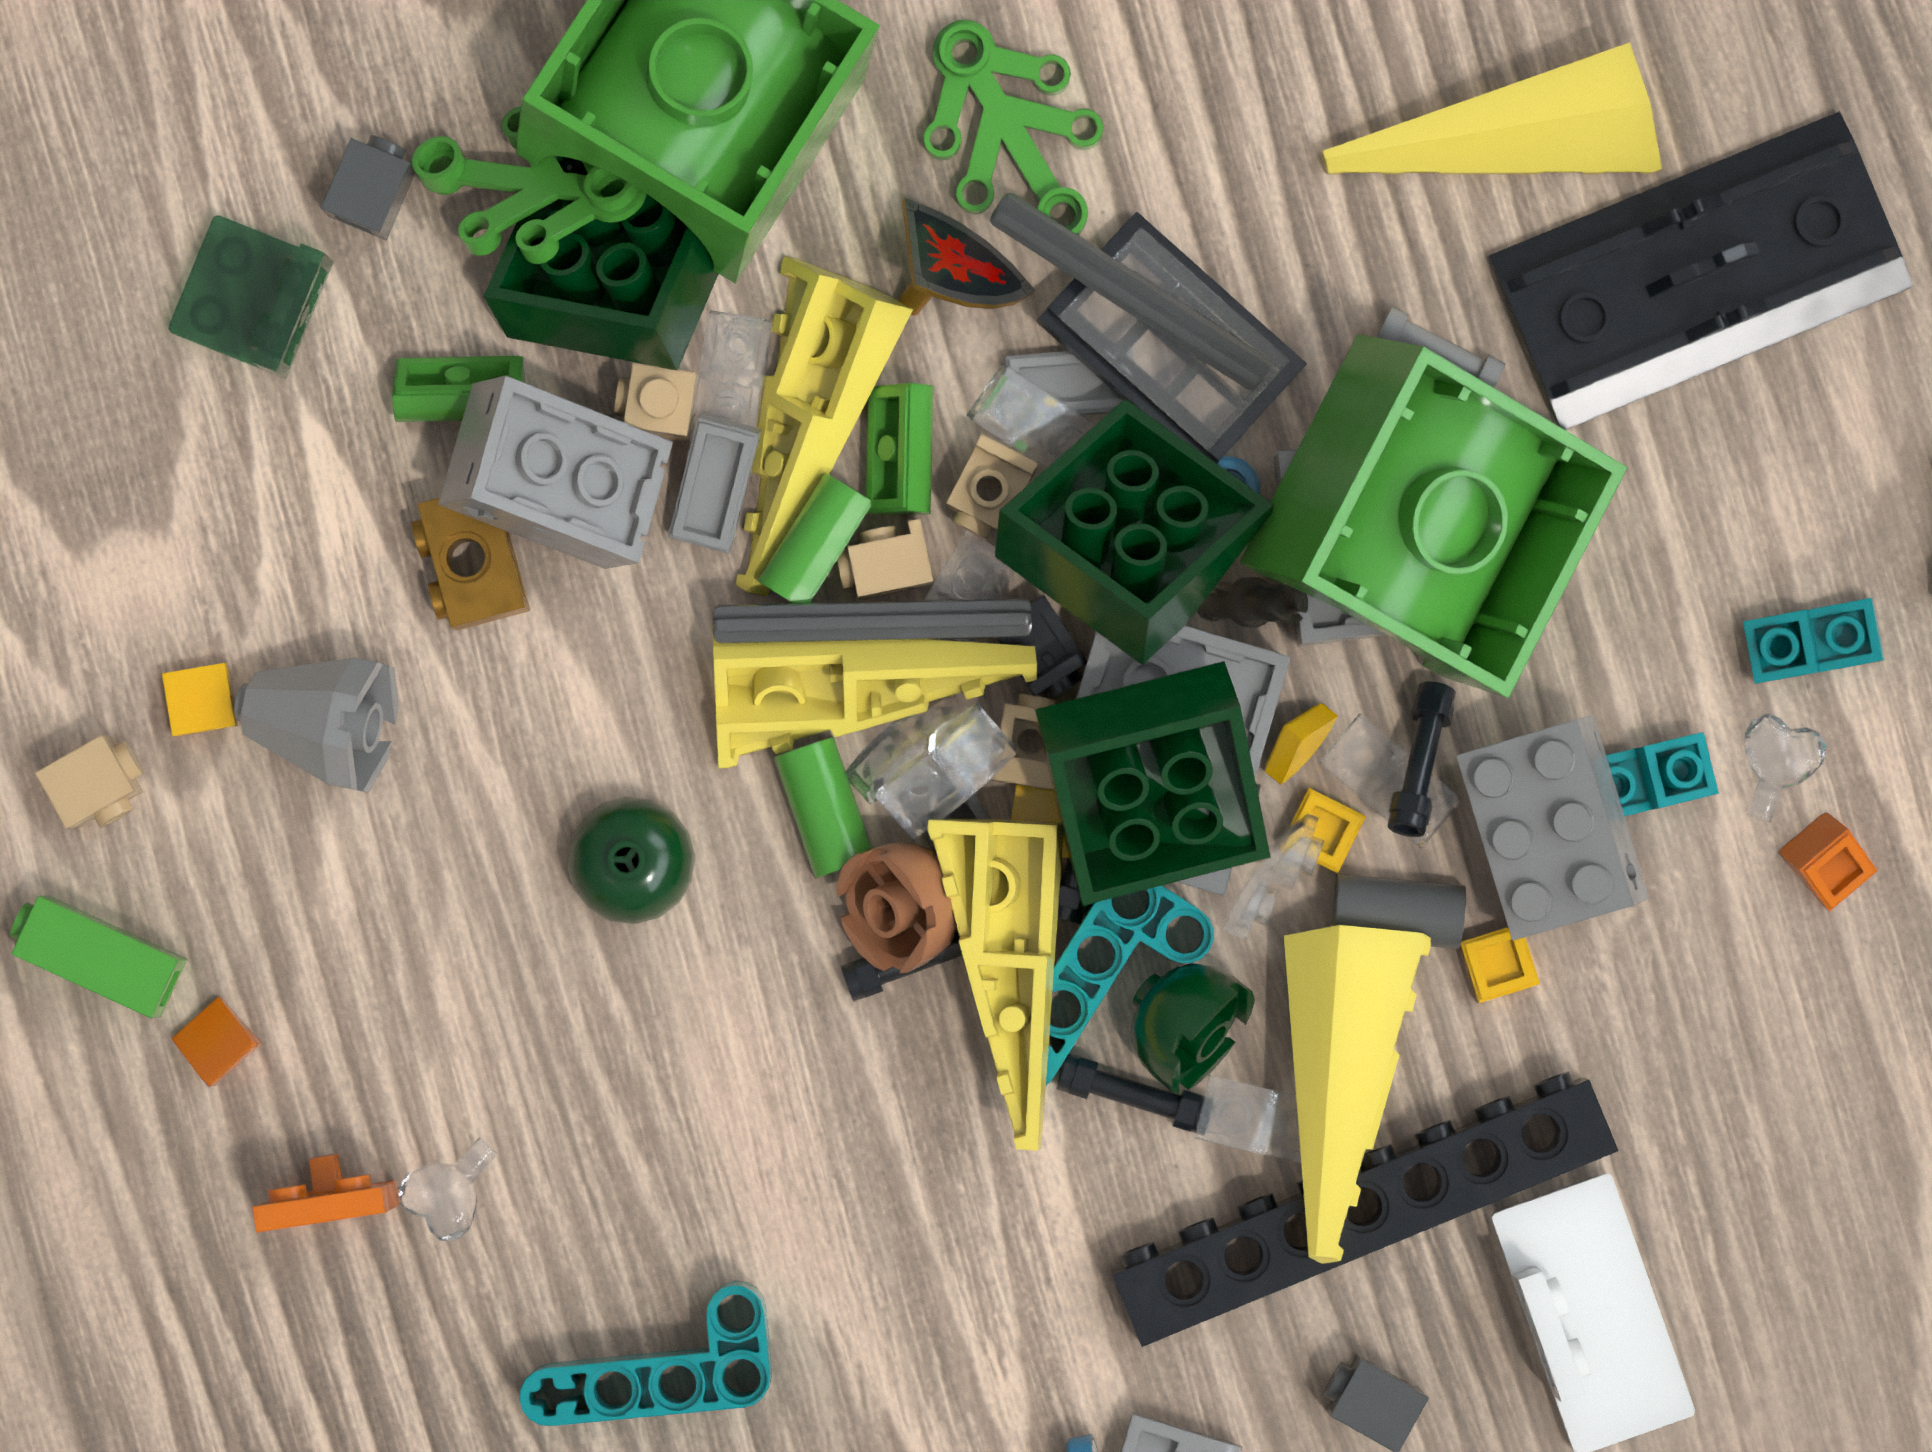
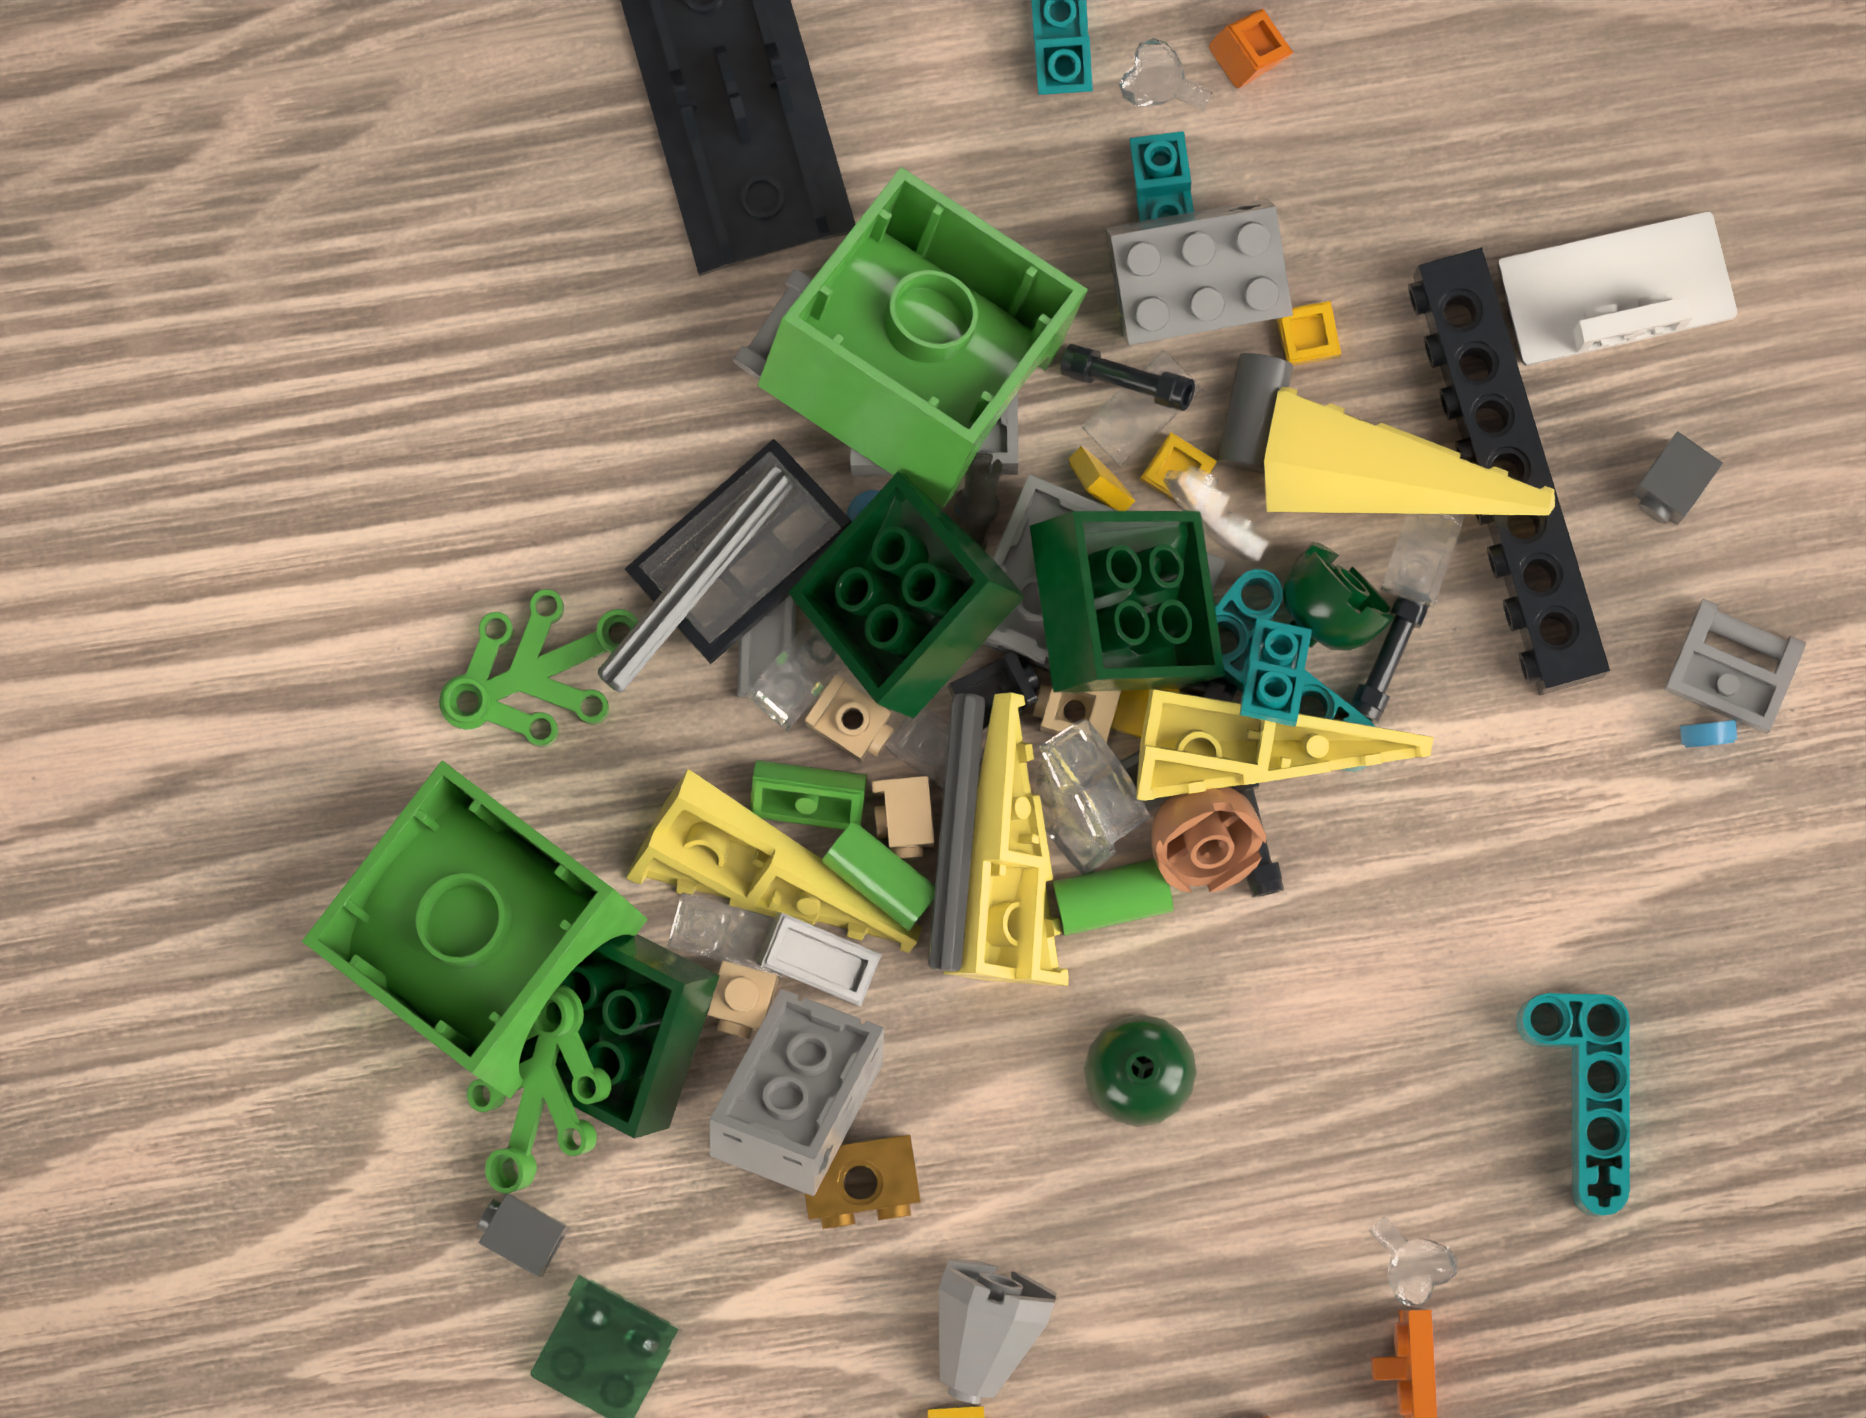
camera: 80 degrees left, 5 degrees down
bright green brick [392,356,525,422] -> none
shield [898,198,1035,316] -> none
light yellow wedge [1321,42,1662,175] -> none
none -> teal slope [1240,618,1312,727]

